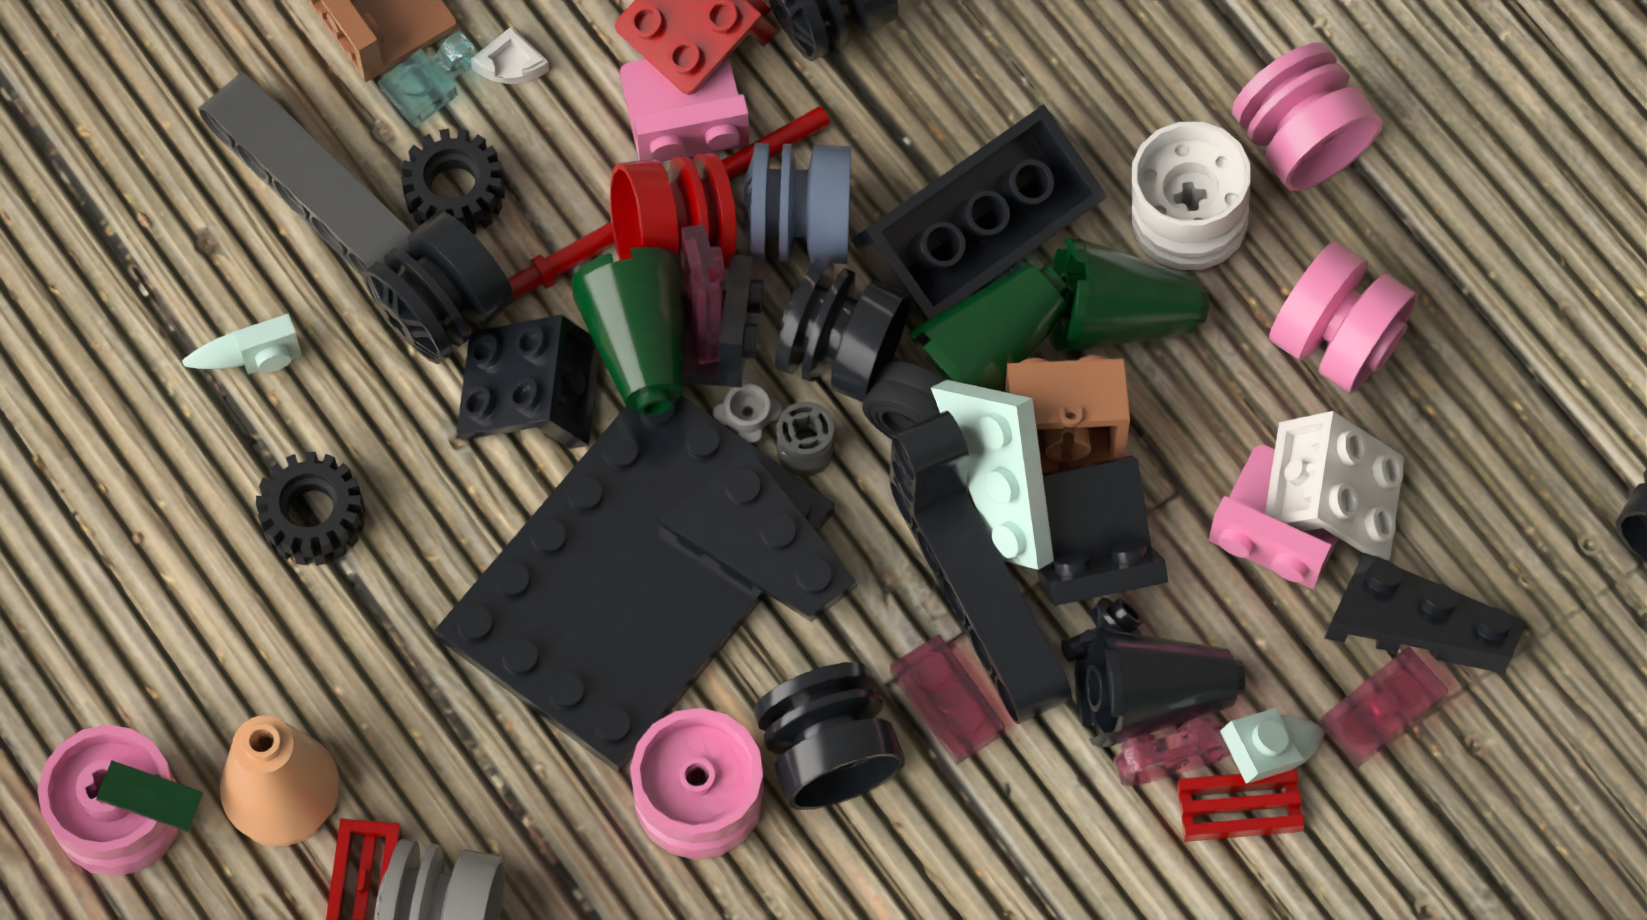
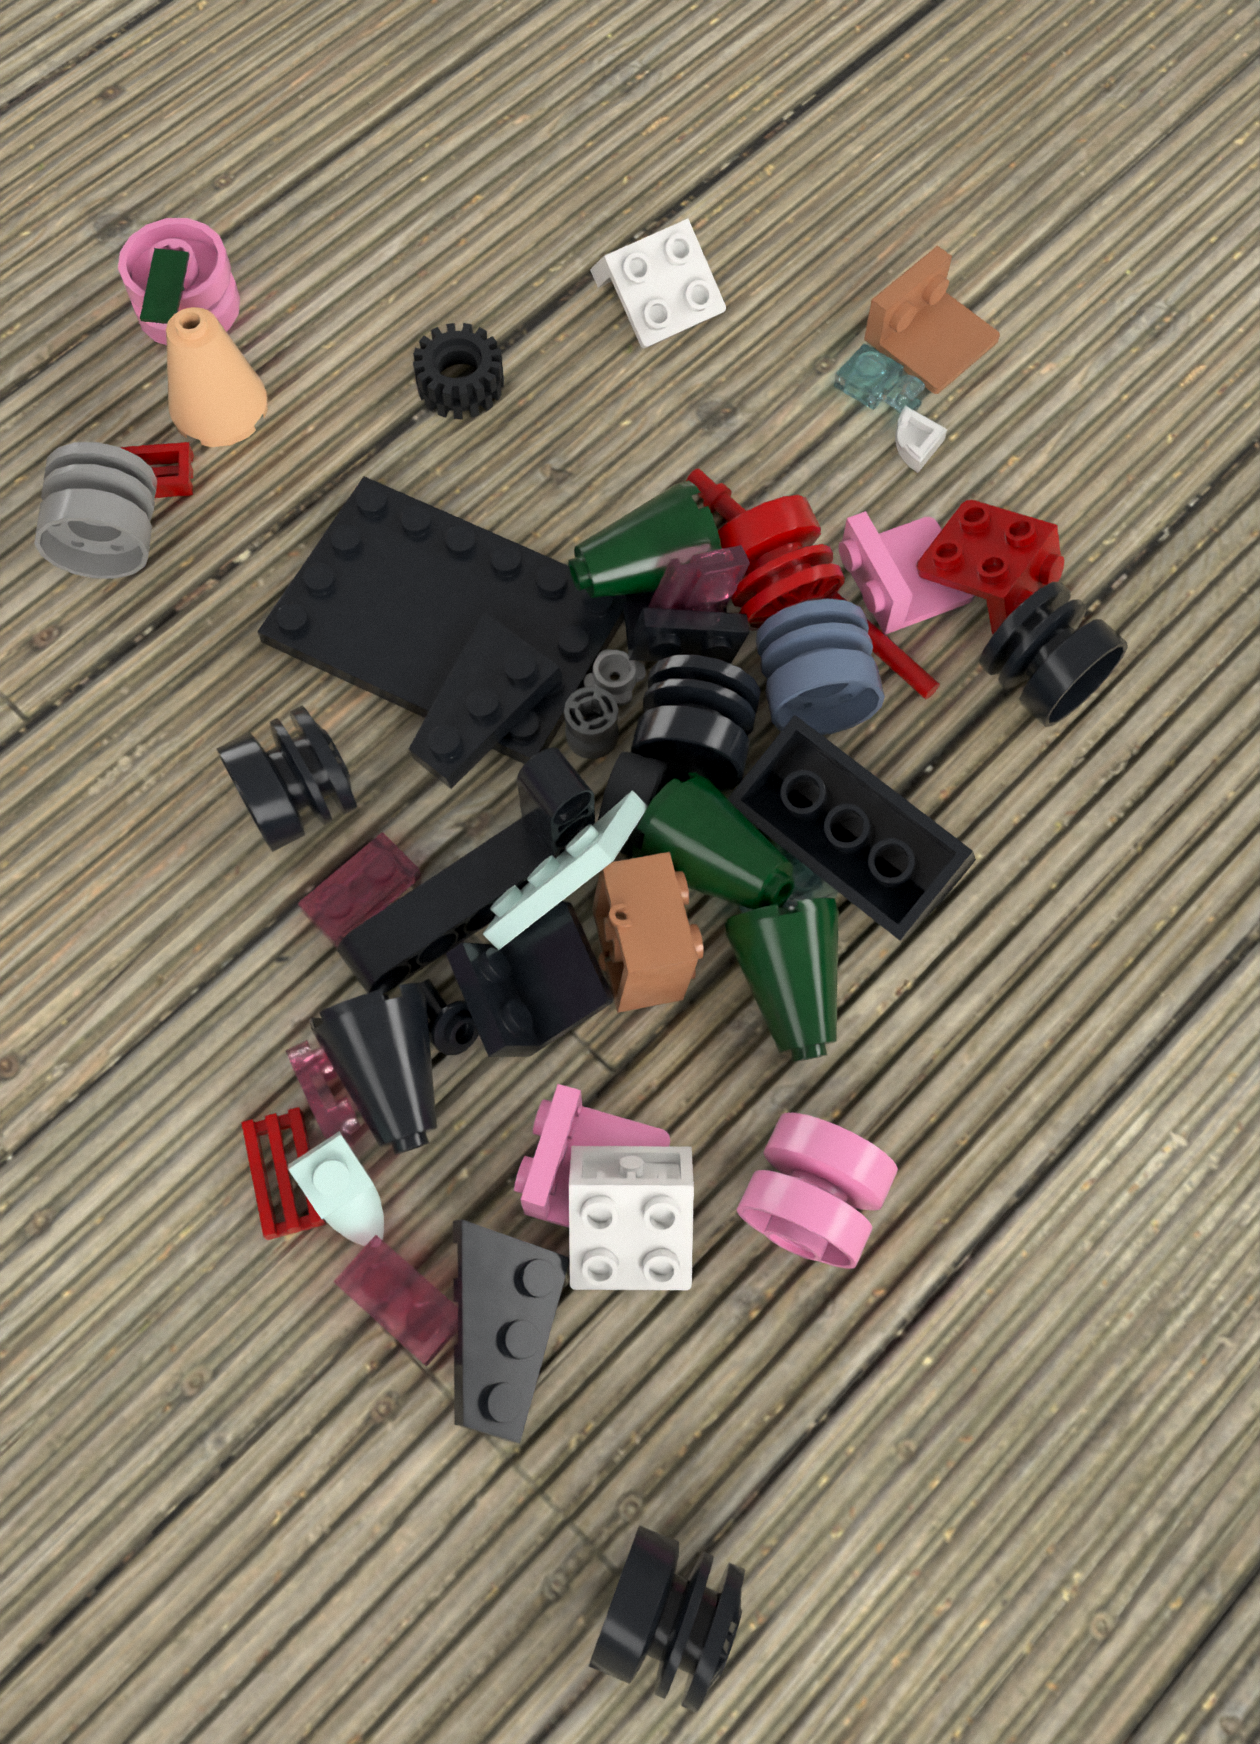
camera: 80 degrees right, 0 degrees up
light aqua plate [182,313,302,374] -> none
dark grey beam [198,72,416,276] -> none
black wheel [362,210,515,365] -> none
black tyre [401,128,505,235] -> none
black bracket [457,315,600,449] -> none
bright pink wheel [630,708,764,860] -> none
white wheel [1132,122,1250,270] -> none
bright pink wheel [1232,42,1383,191] -> none
none -> white bracket [590,219,726,348]

